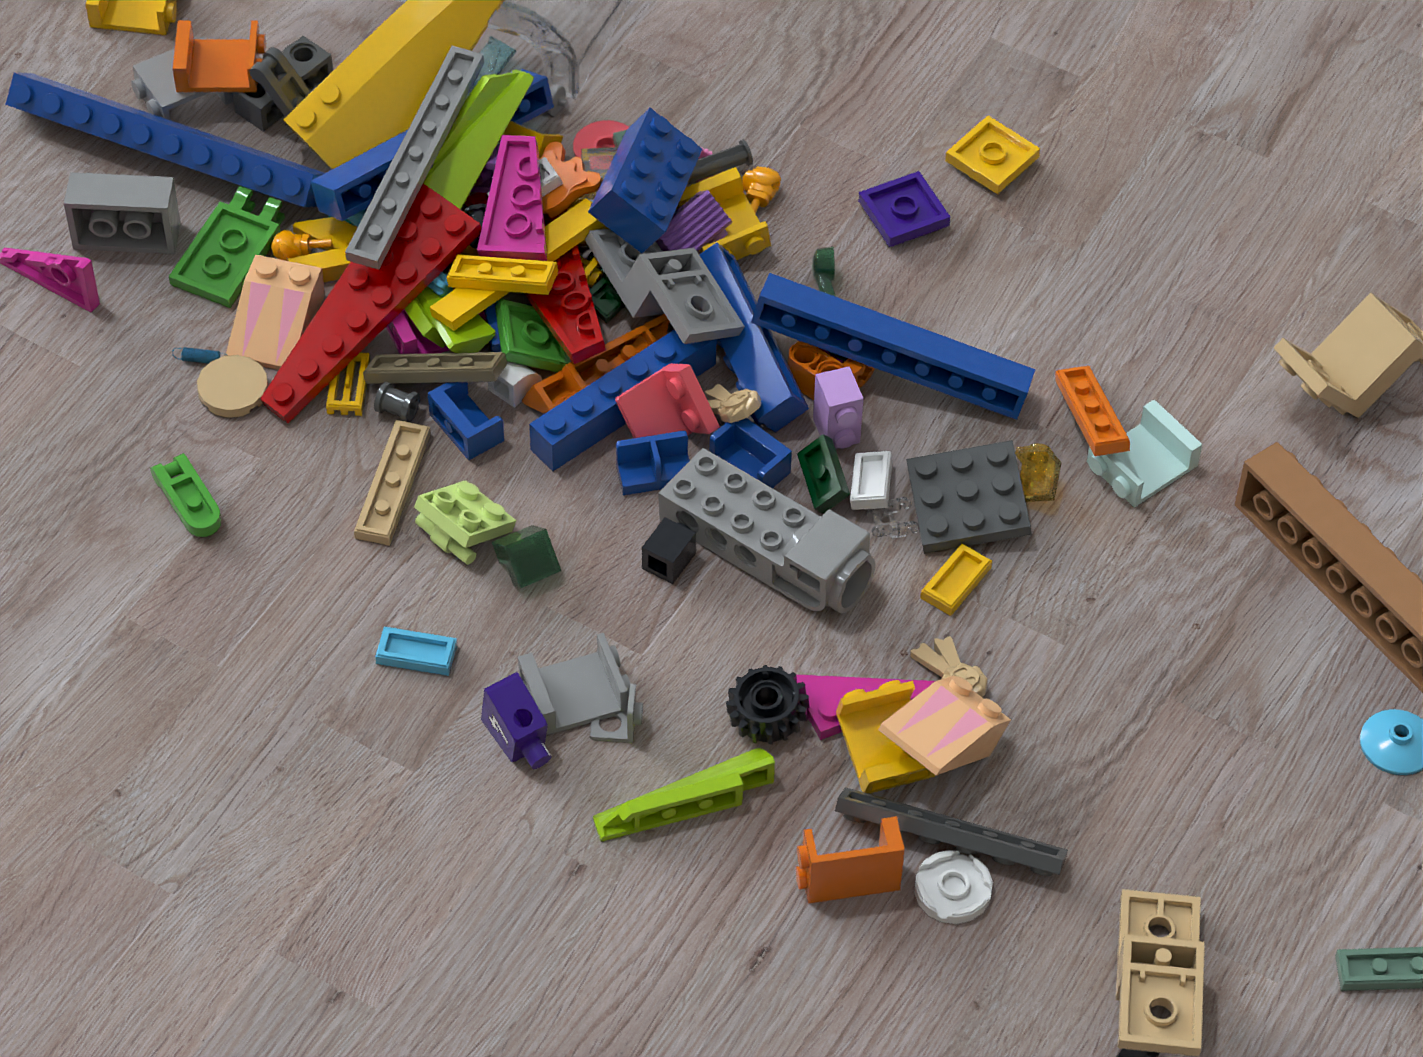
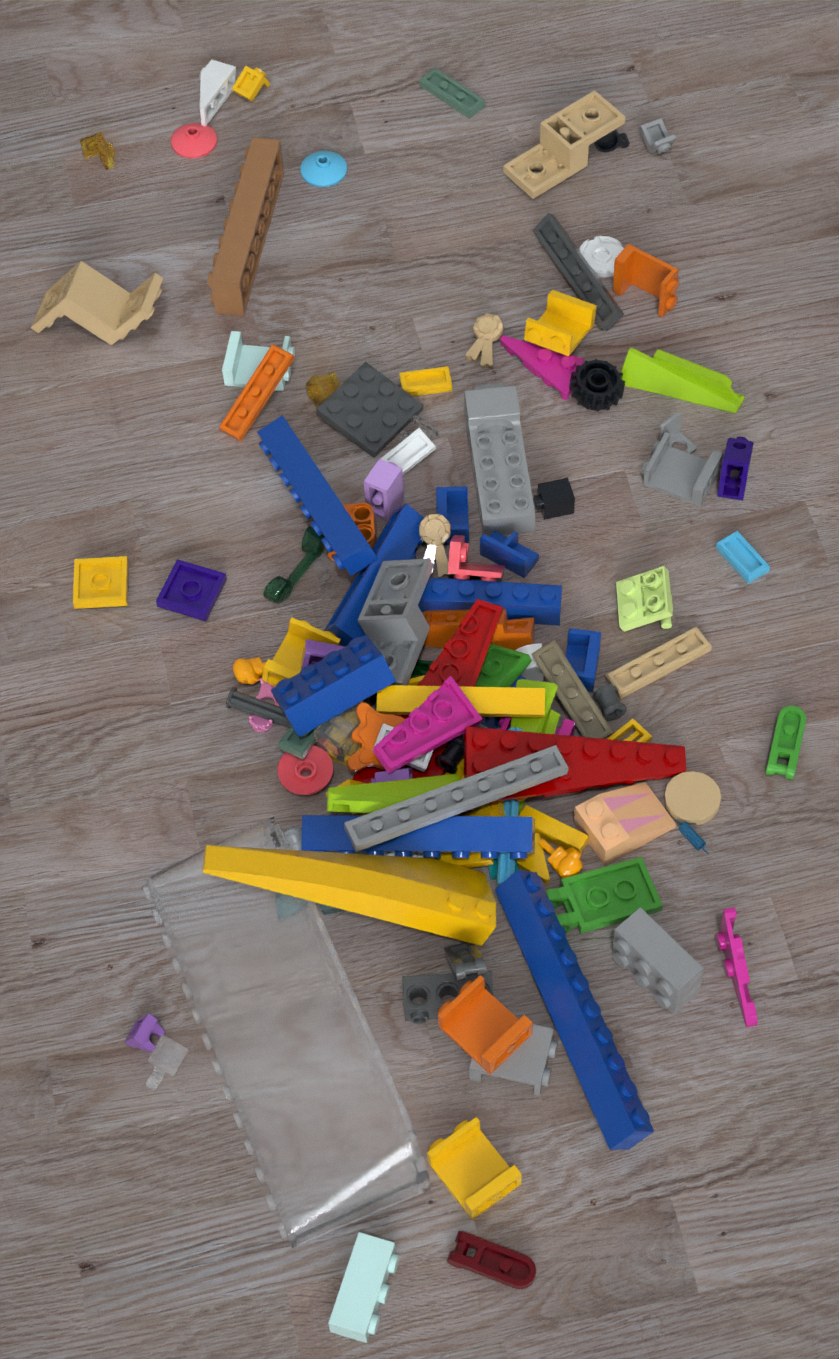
camera: 130 degrees left, 5 degrees up
yellow tile [447,255,559,295] -> none
clear green piece [492,525,562,589] -> none
dark green plate [797,434,850,514] -> none
light nougat slope [878,675,1011,776] -> none

